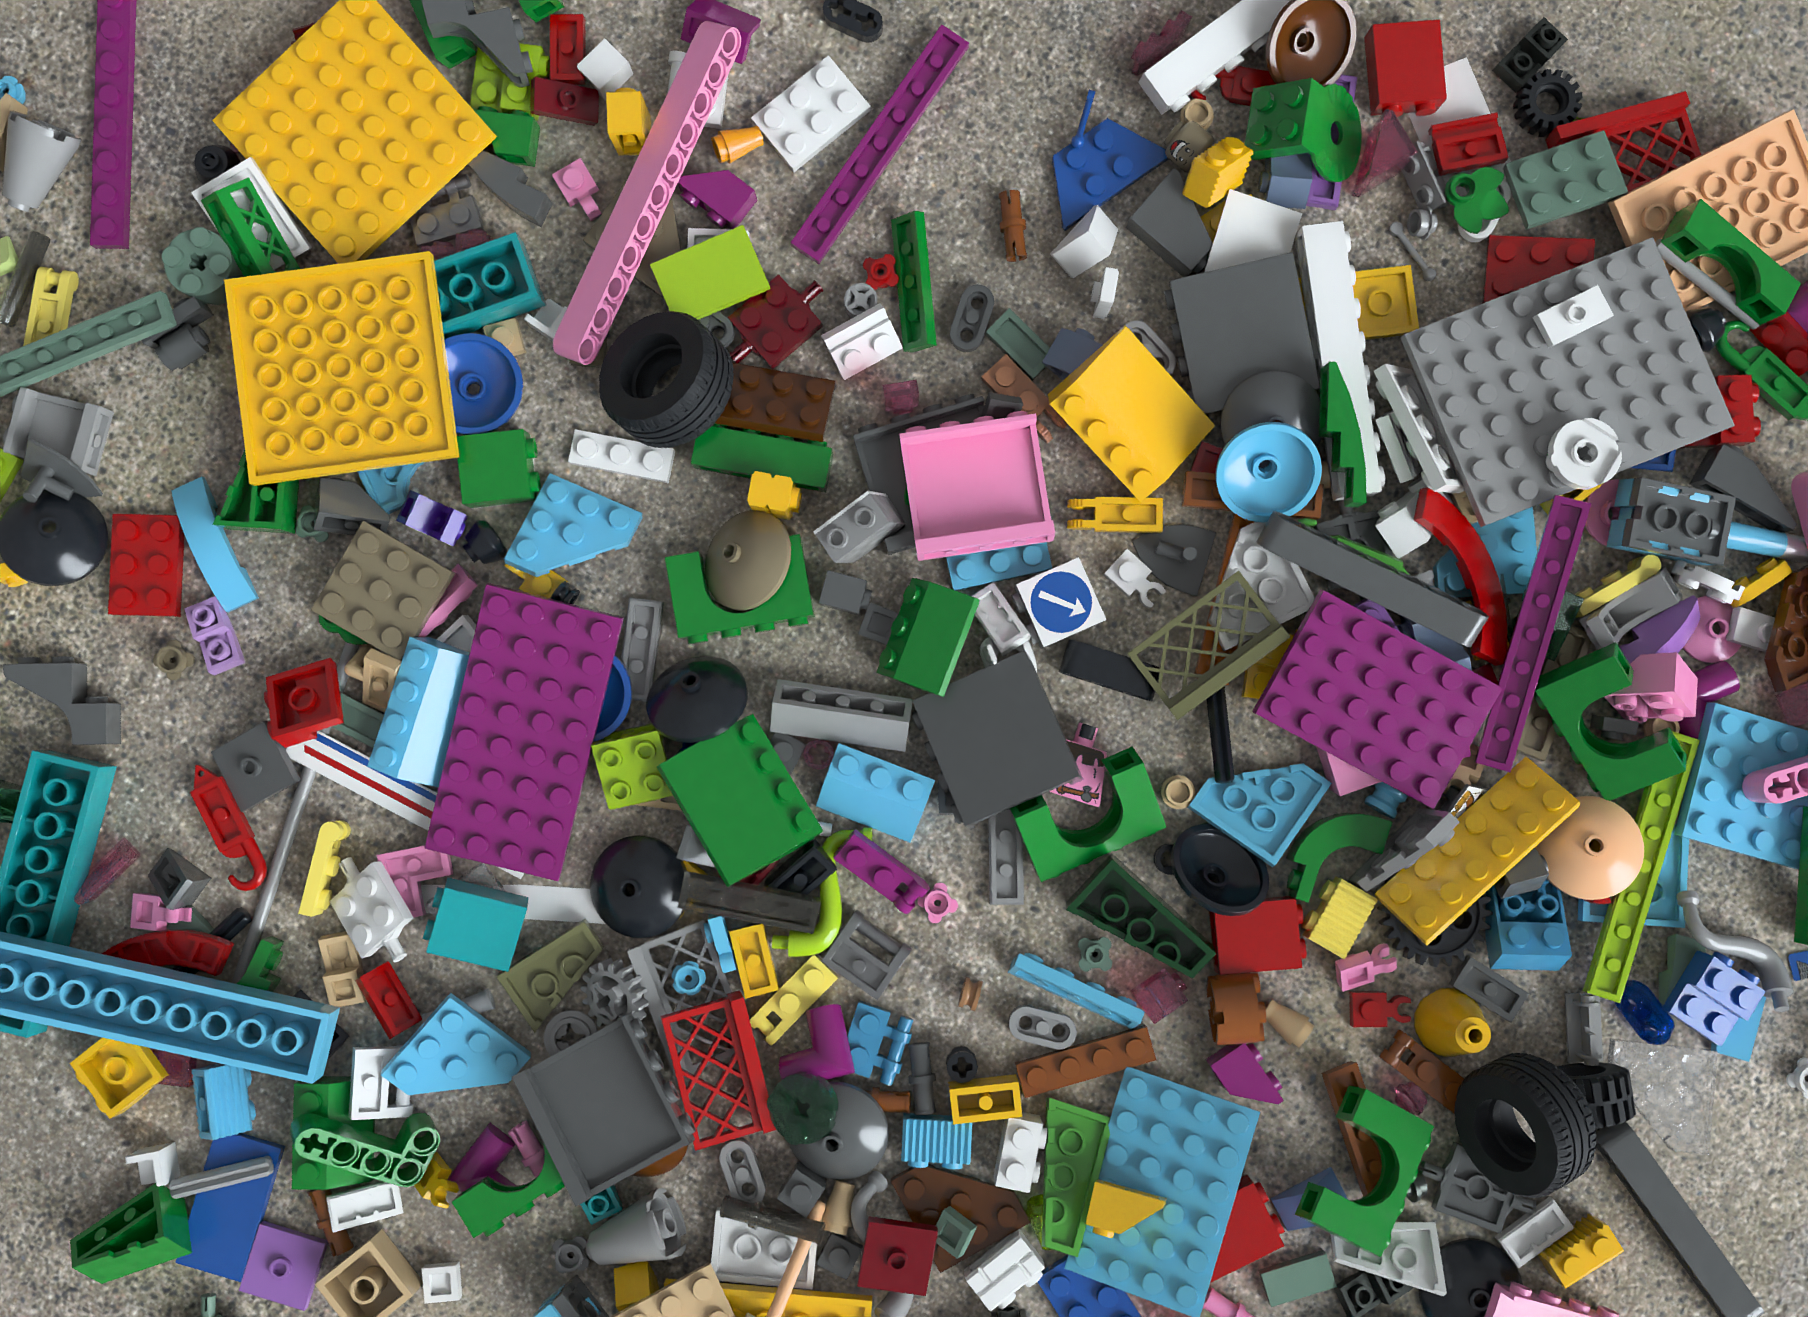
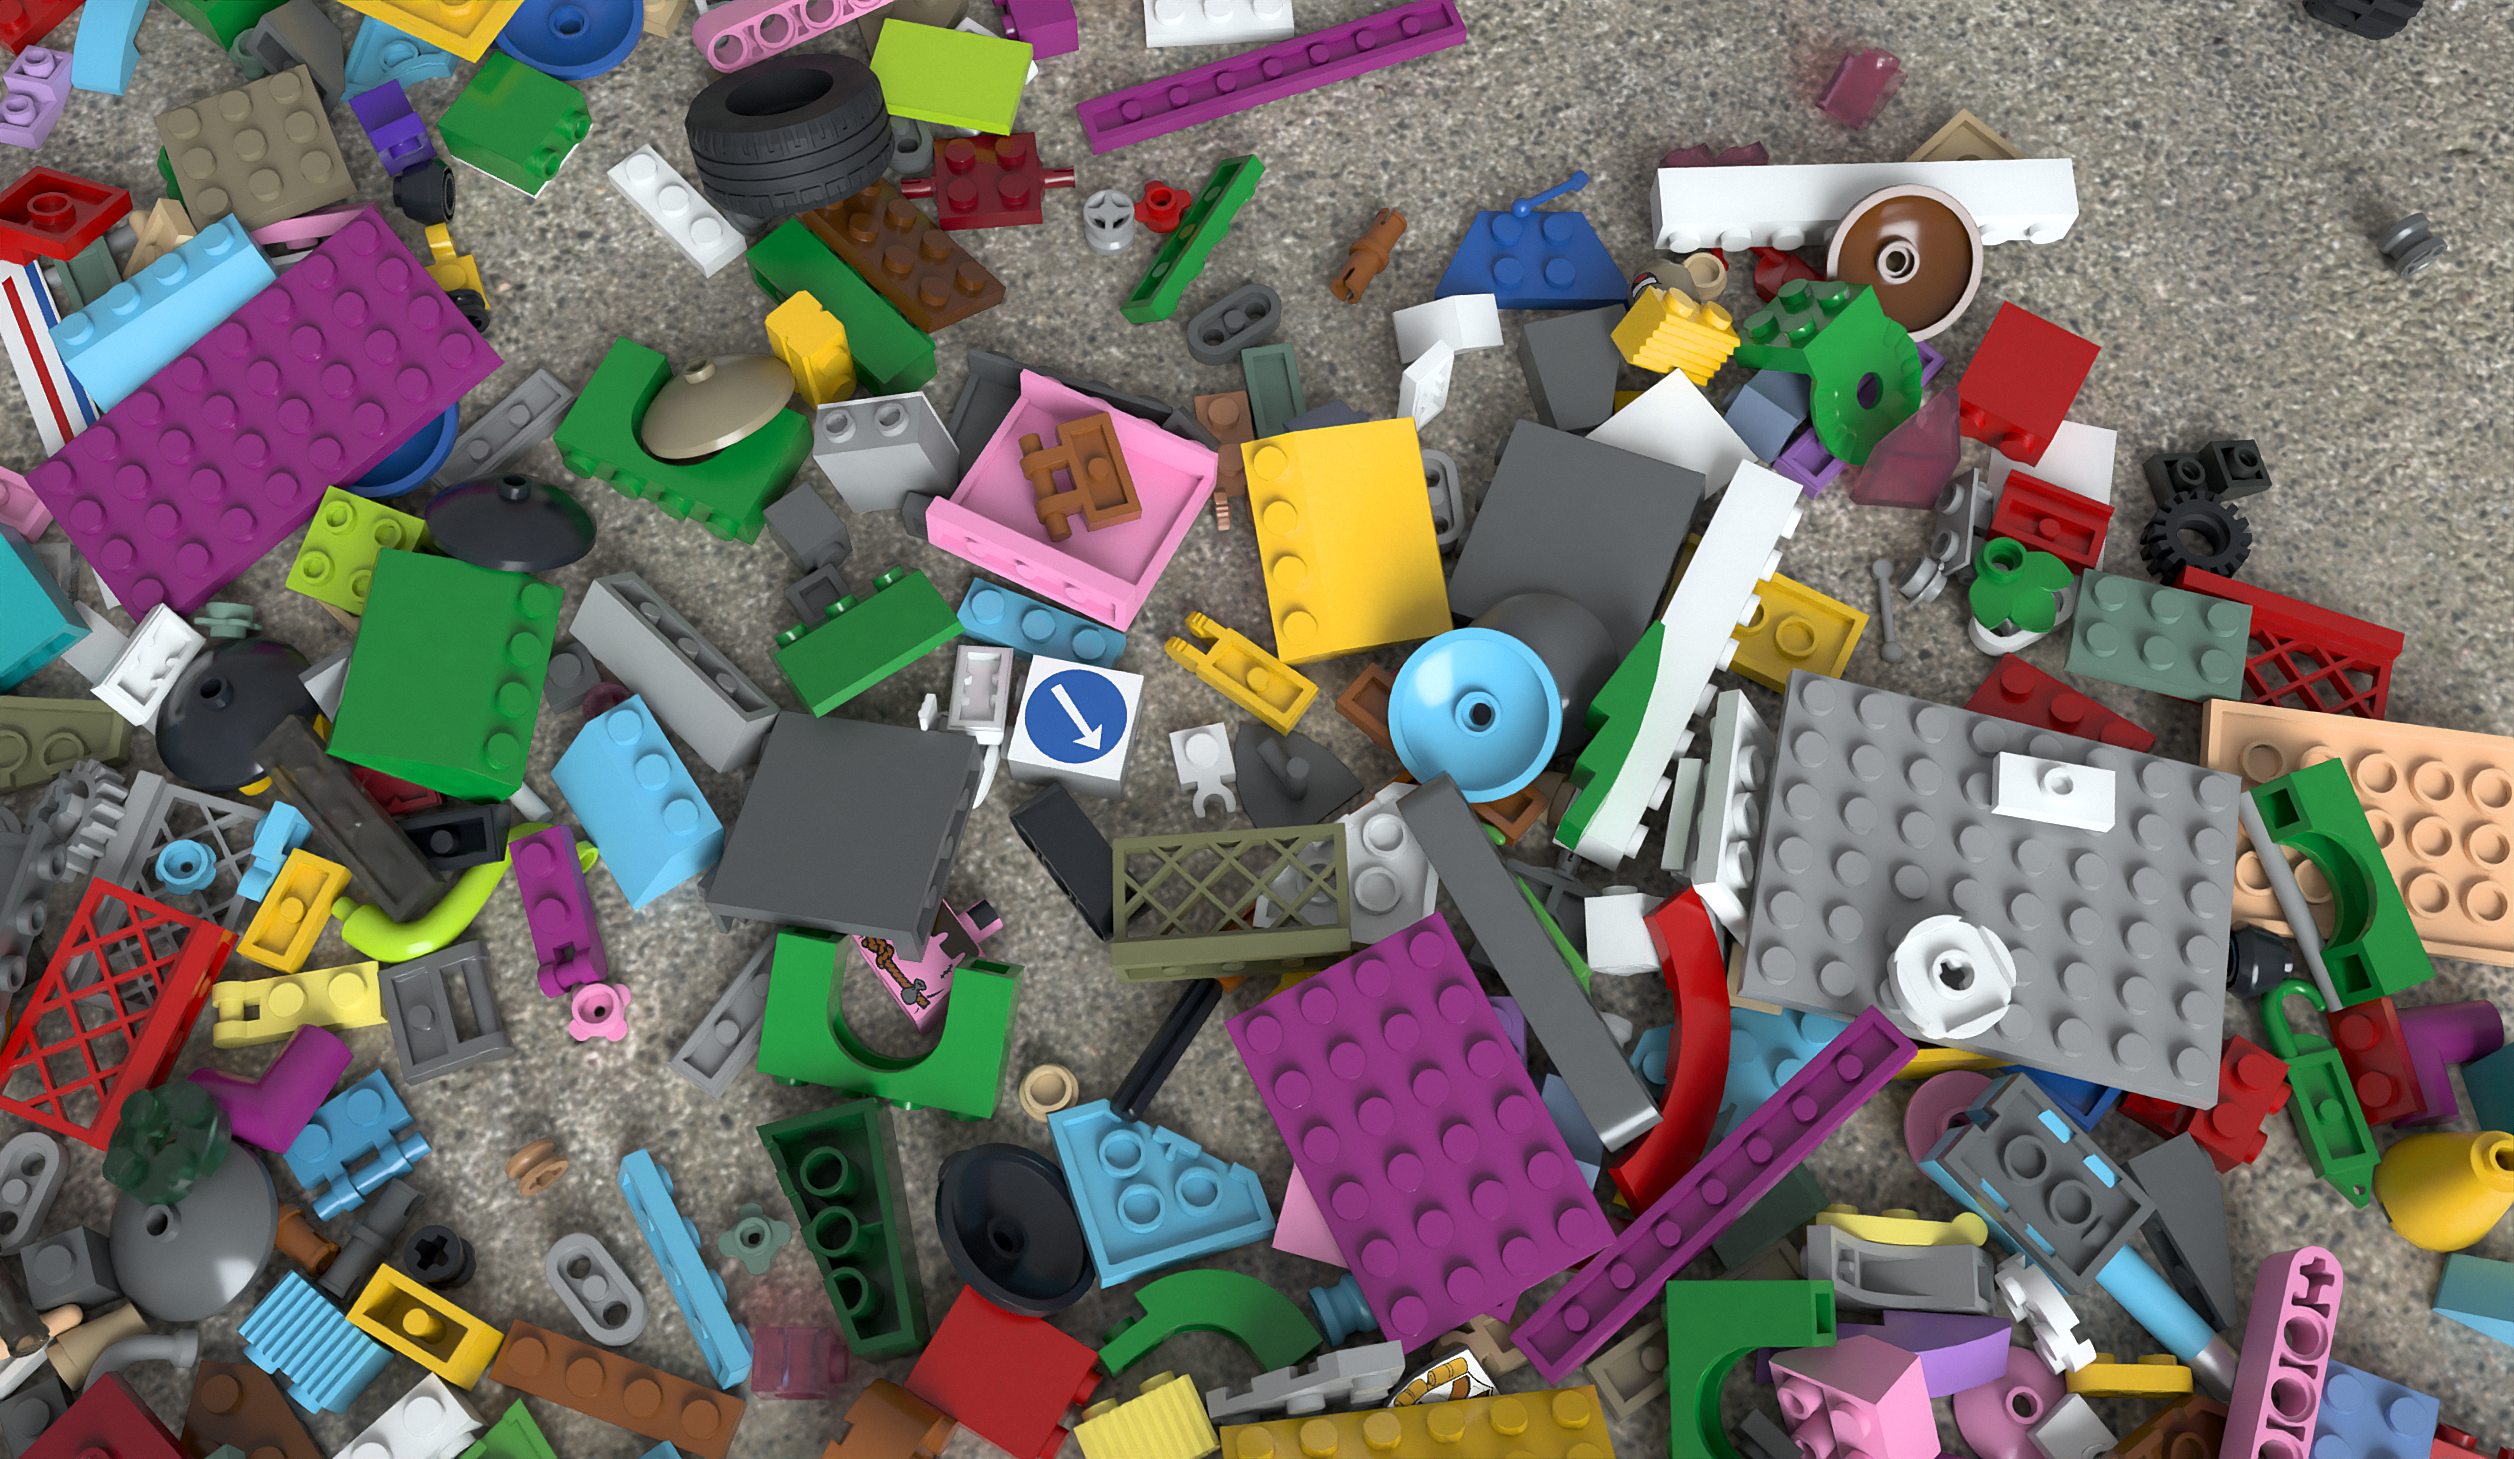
camera: 30 degrees right, 20 degrees down
medium azure plate [504,473,642,577] -> none
white plate [821,303,903,380] -> none
clear pink plate [883,380,919,415] -> none
none -> white plate [90,603,207,726]
none -> sand green plate [194,602,263,640]
none -> dark orange plate [1018,412,1142,542]

